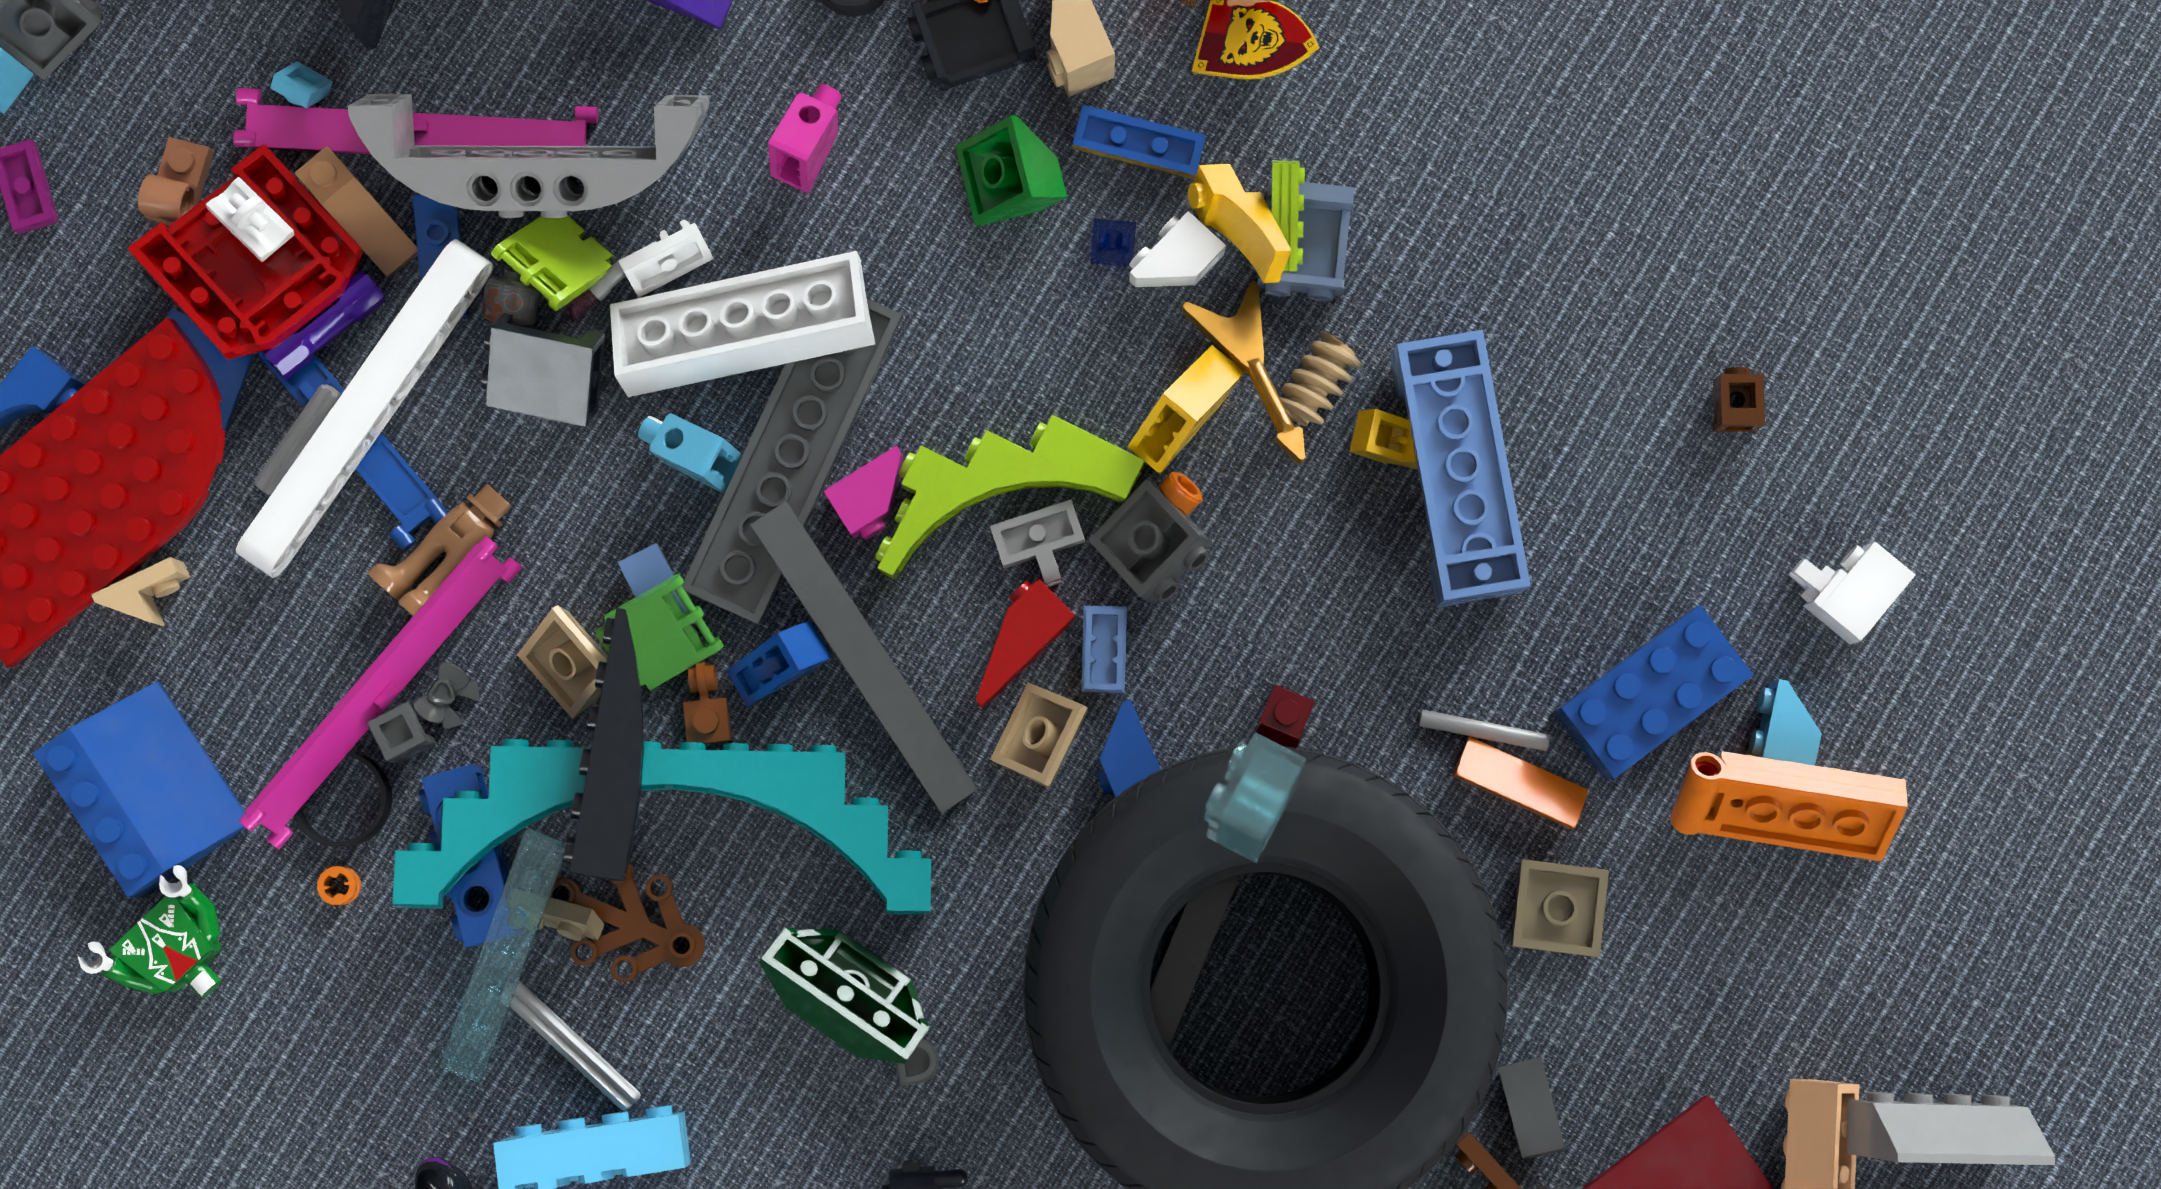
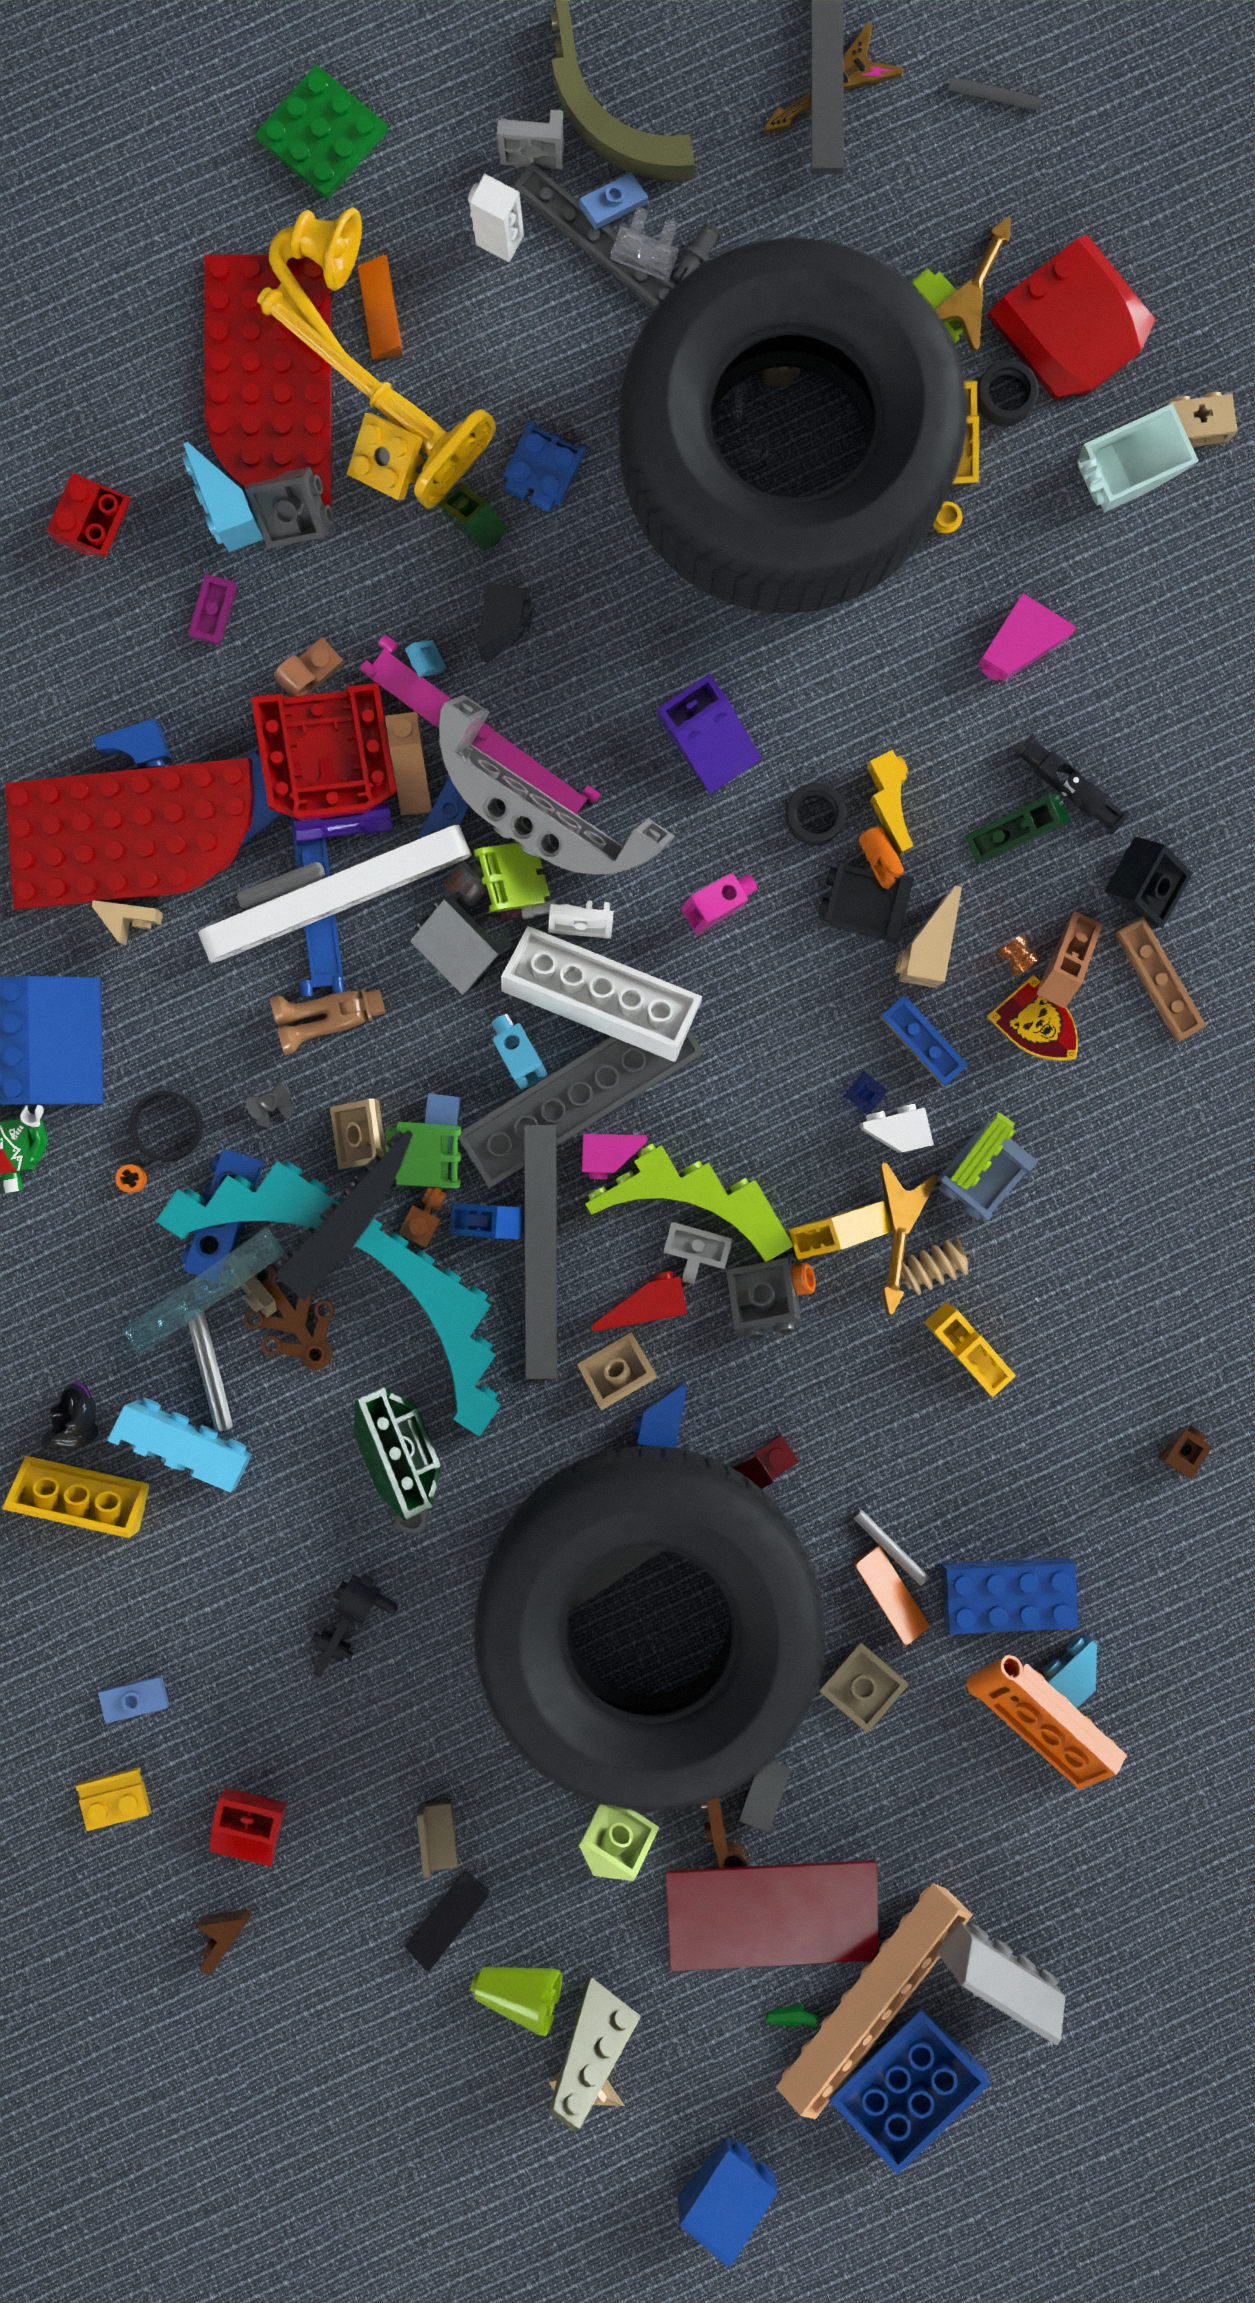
camera: 30 degrees right, 5 degrees up
white hips [206,177,295,262] -> none
dark pink piece [238,536,523,850] -> none
dark grey panel [367,702,437,764] -> none
green slope [955,115,1067,226] -> none
medium blue plate [1081,605,1127,694] -> none
yellow slope [1188,164,1291,283] -> none
clear light blue brick [1203,732,1306,863] -> none
medium blue plate [1390,330,1531,608] -> none
white hinge [1788,542,1915,645] -> none

